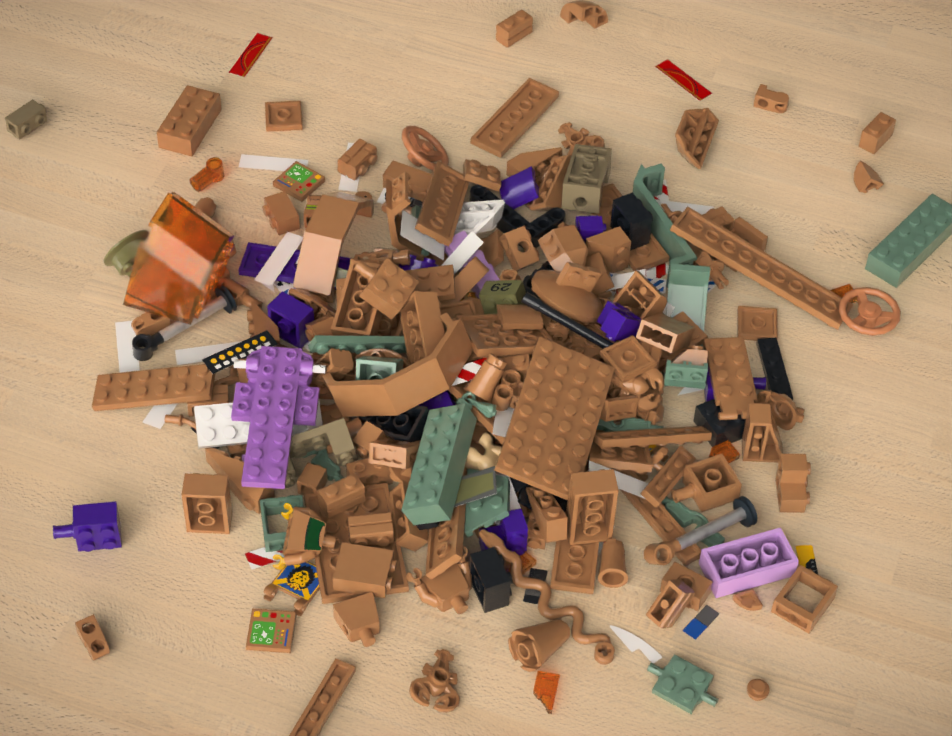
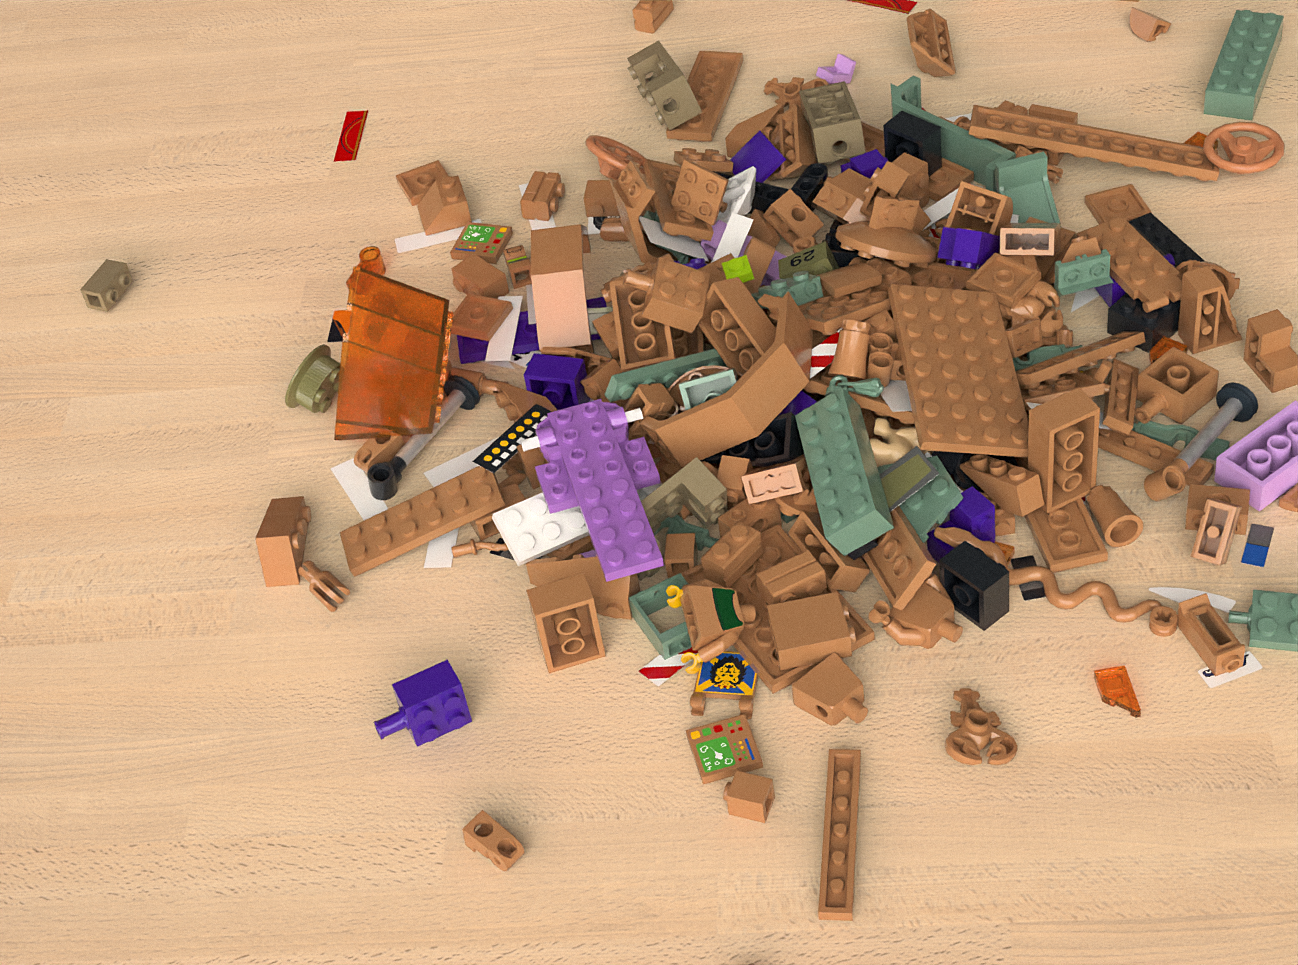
camera: 10 degrees left, 5 degrees down
medium nougat brick [157,85,222,157] -> none
medium nougat cone [508,619,570,672] -> none
black piece [521,292,614,349] -> none
none -> medium nougat wedge [255,496,311,587]
none -> medium nougat arm [299,561,350,612]
none -> medium nougat slope [417,175,472,236]
none -> medium nougat tile [444,293,513,341]
none -> dark tan plate [627,40,702,130]
none -> medium nougat plate [671,159,729,225]
none -> lime plate [722,255,754,283]
none -> medium nougat brick [723,770,775,823]
none -> sand green plate [751,271,823,310]
none -> lavender bracket [816,54,856,84]
none -> medium nougat brick [860,161,910,217]
none -> medium nougat window [1177,593,1245,677]
none -> white sticker [1198,651,1263,688]

